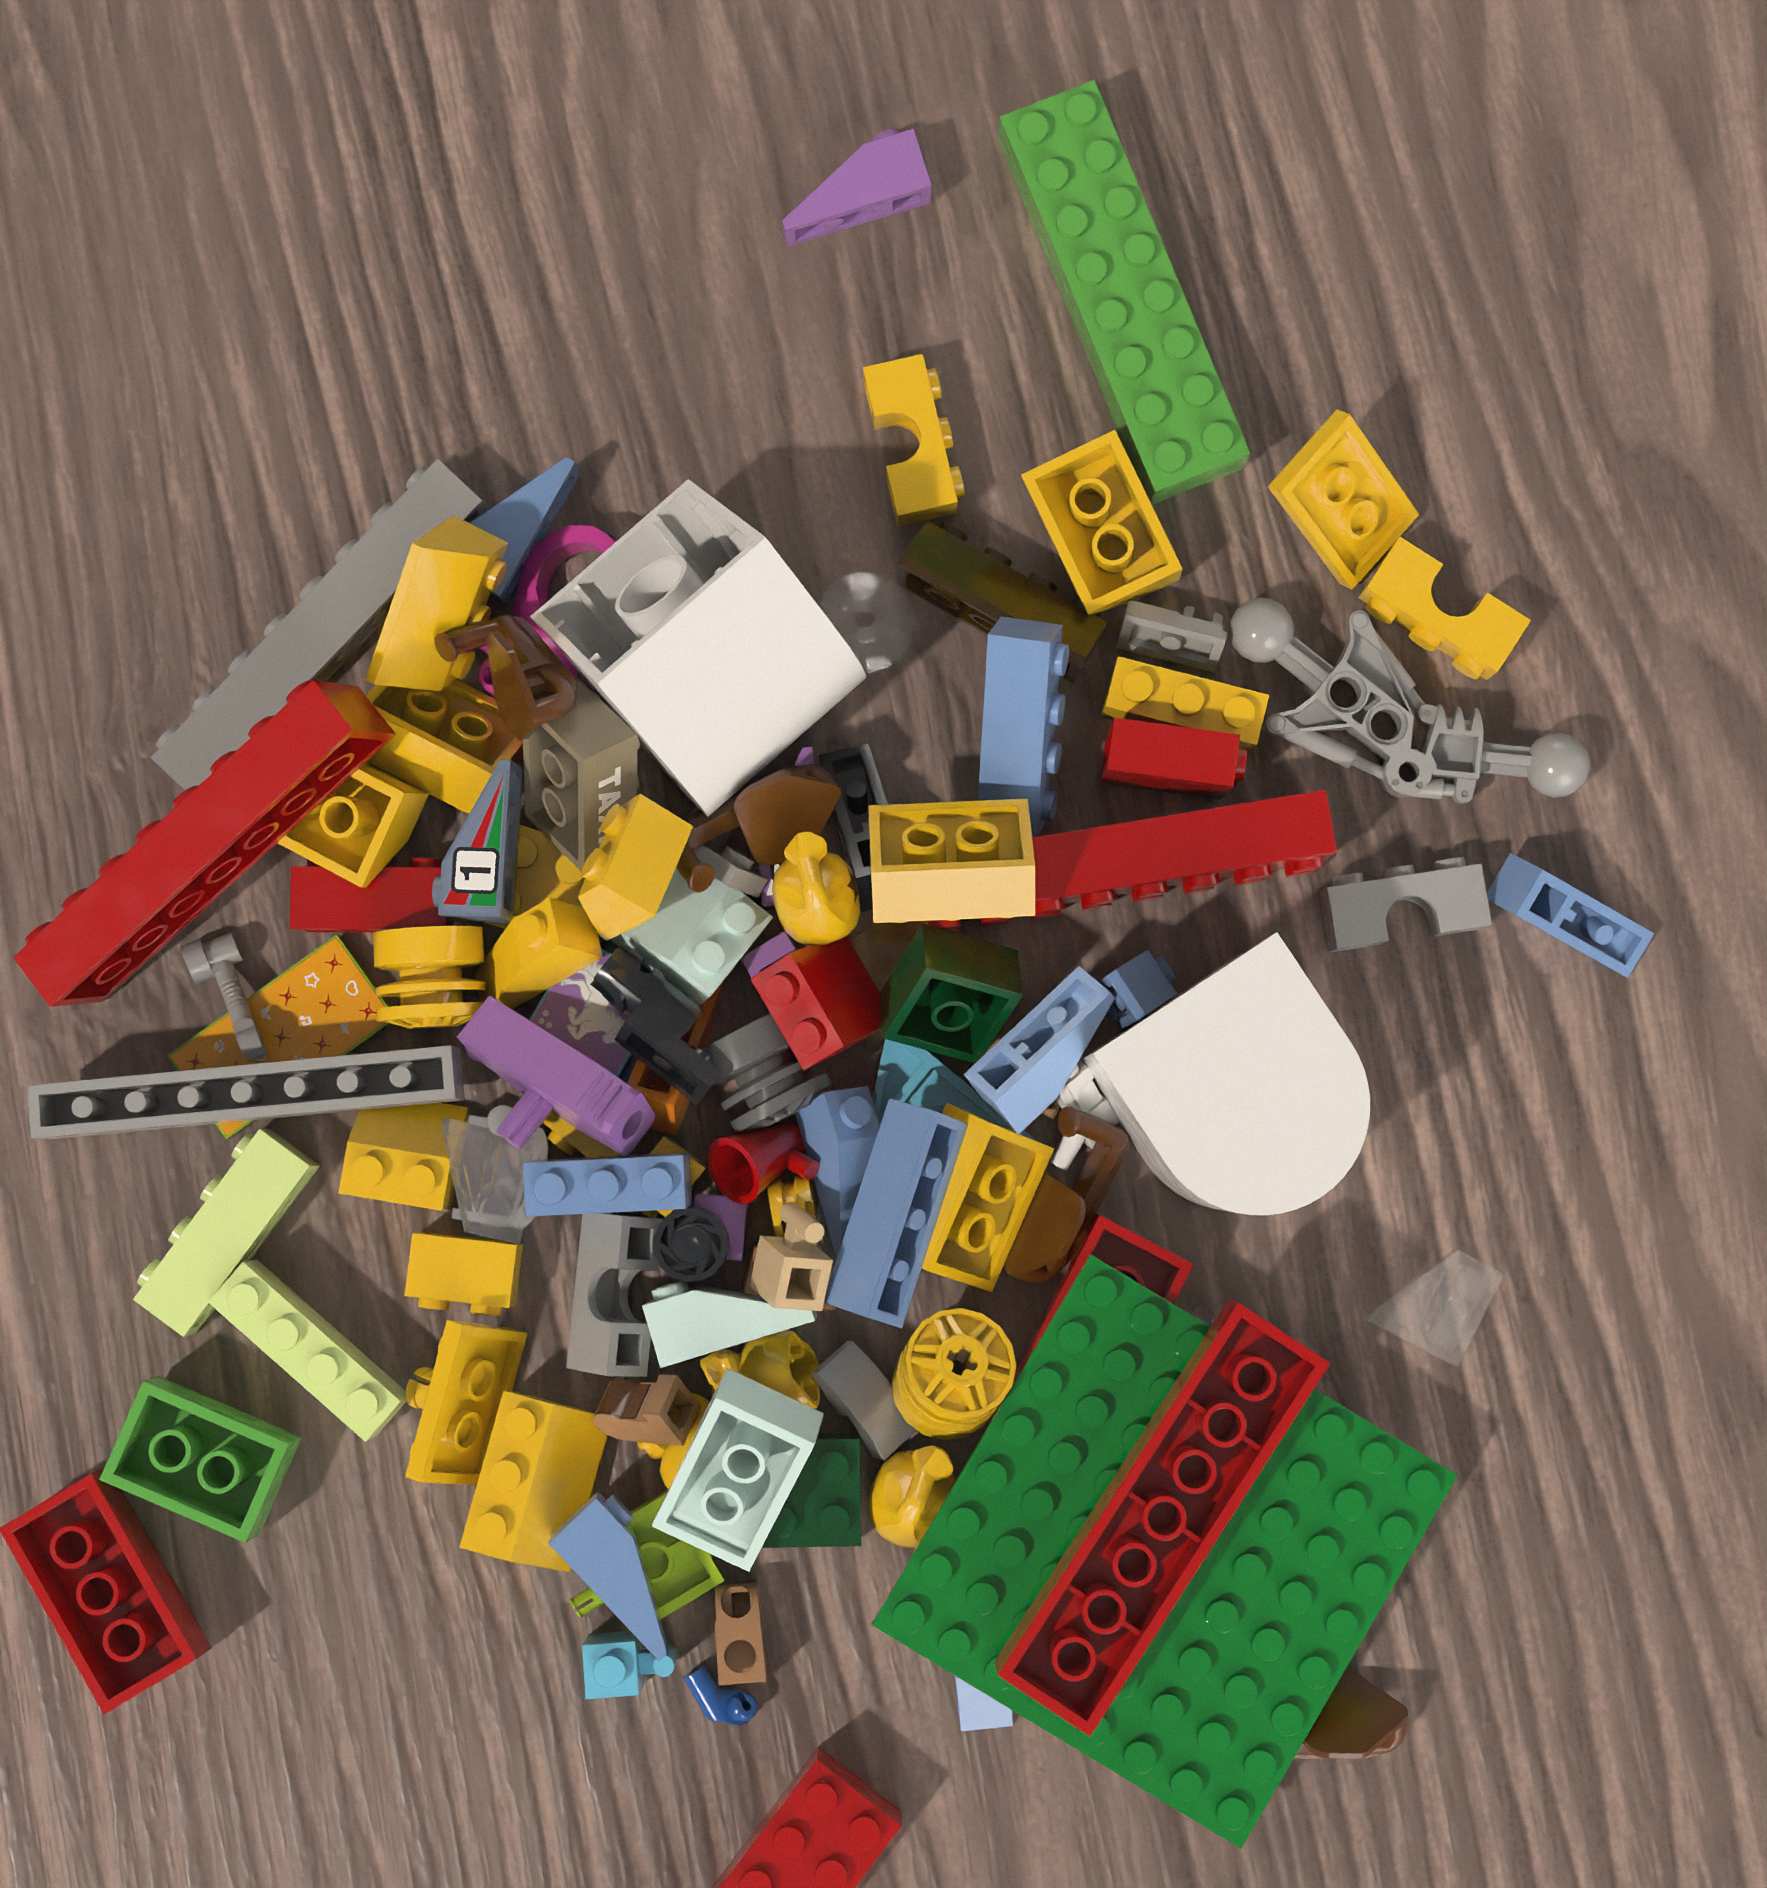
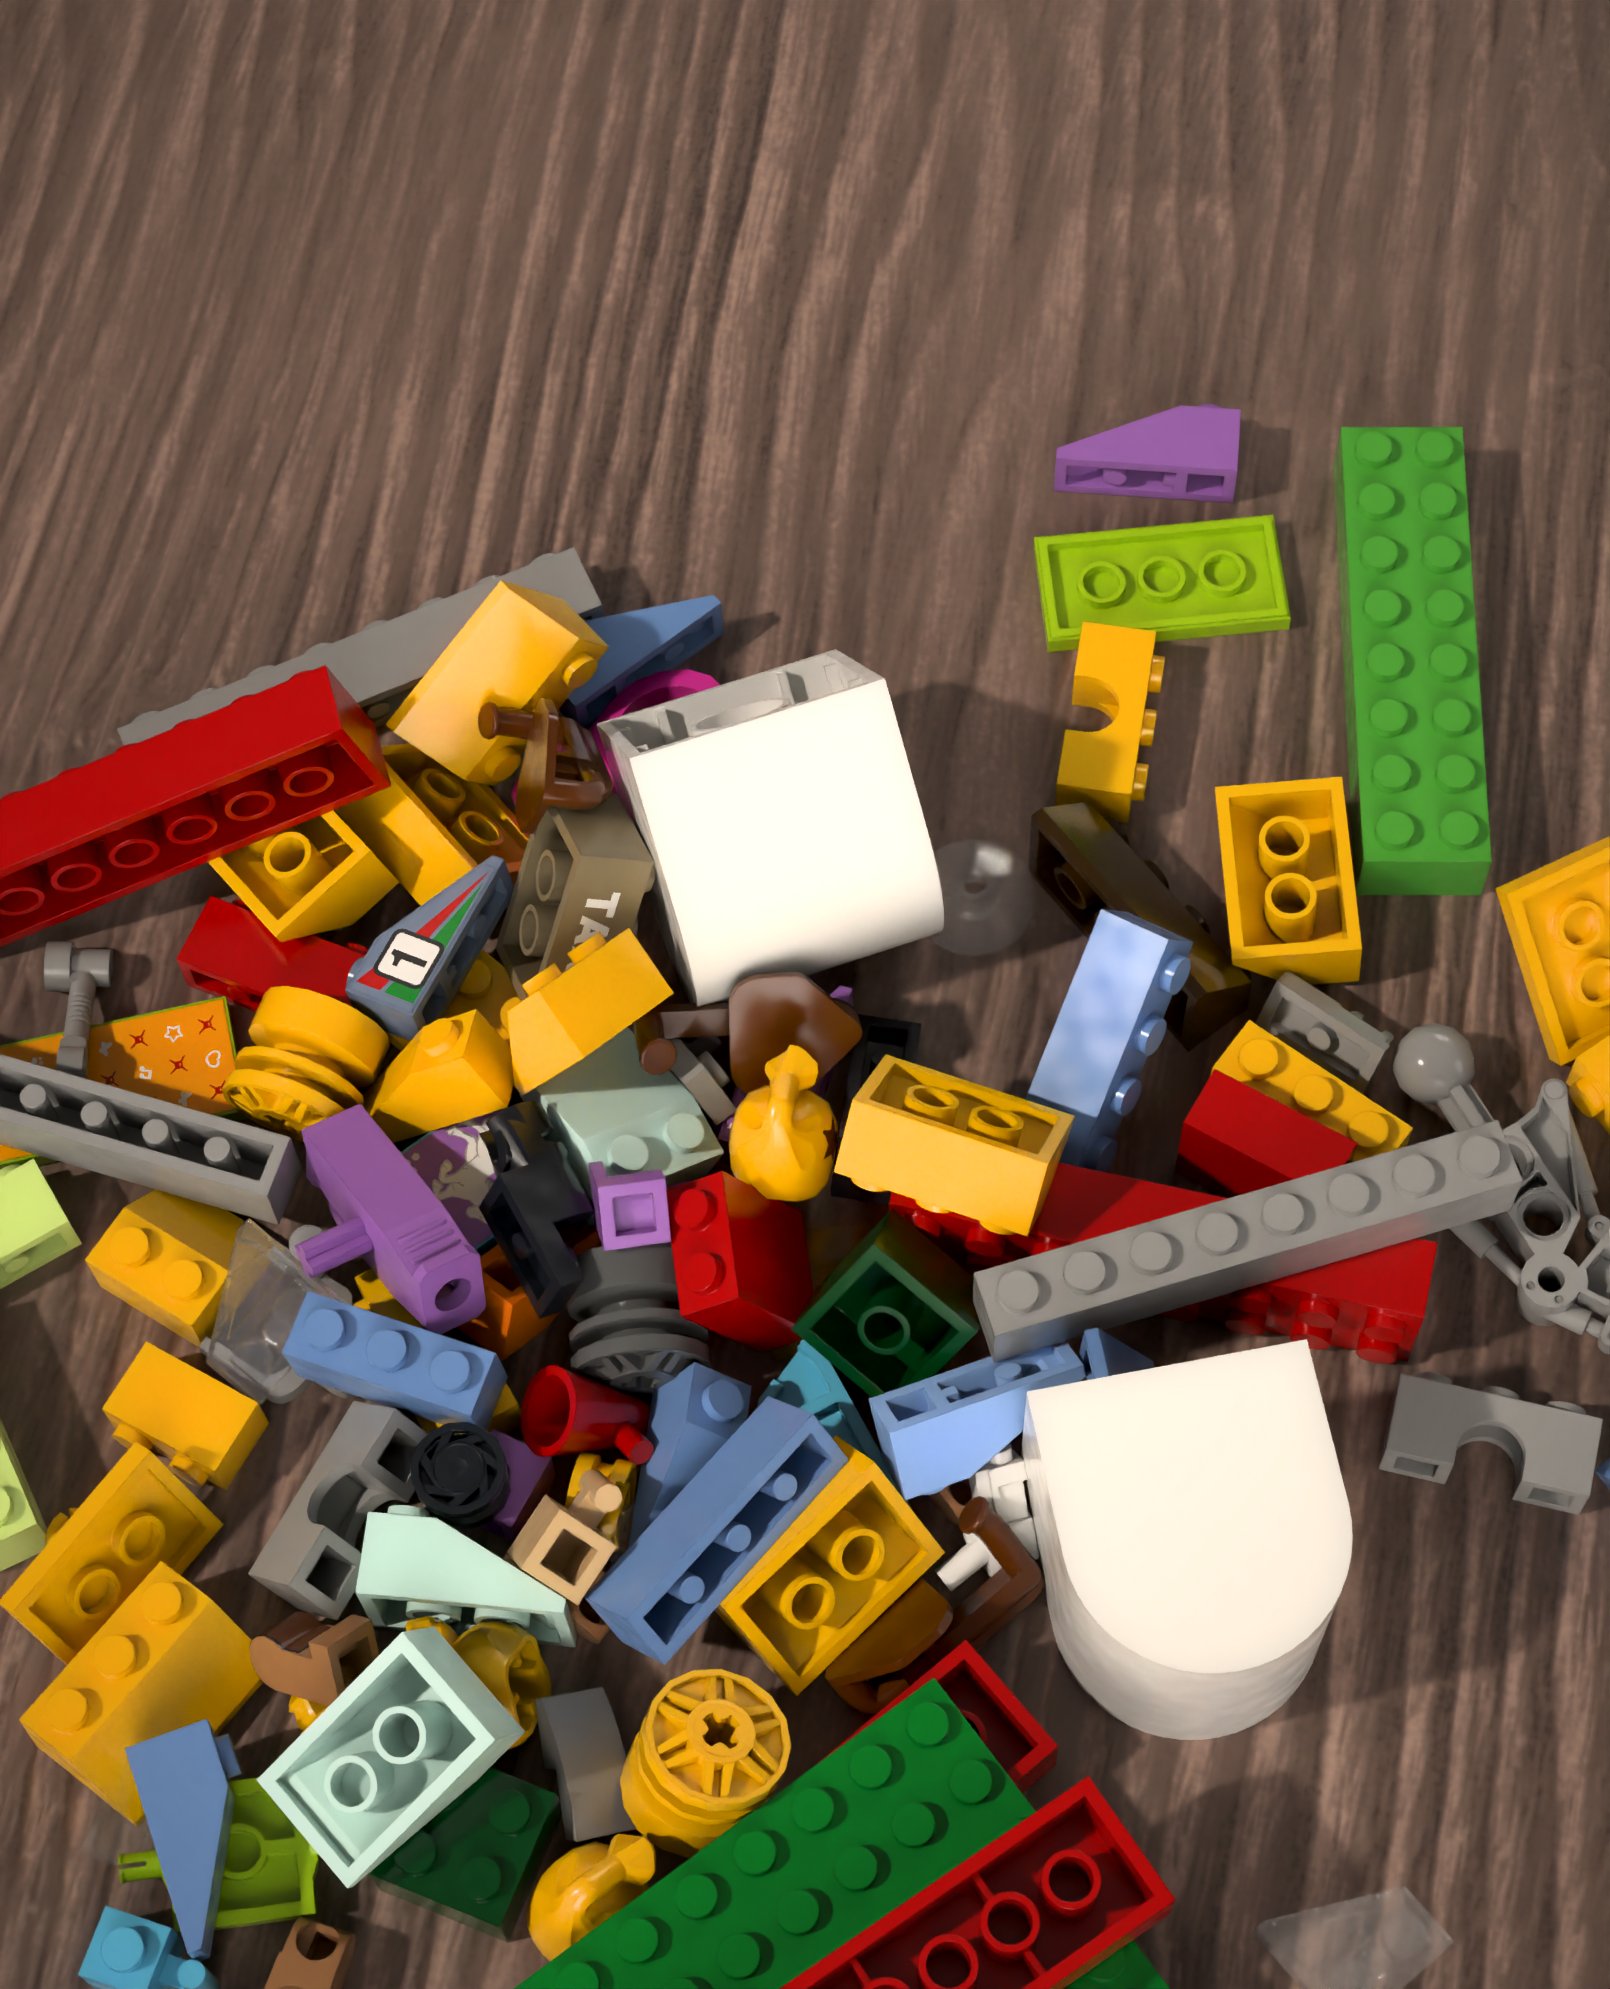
camera: 25 degrees right, 20 degrees down
none -> medium lavender panel [589,1161,671,1251]
none -> light grey brick [973,1120,1523,1363]
none -> lime tile [1033,514,1291,652]

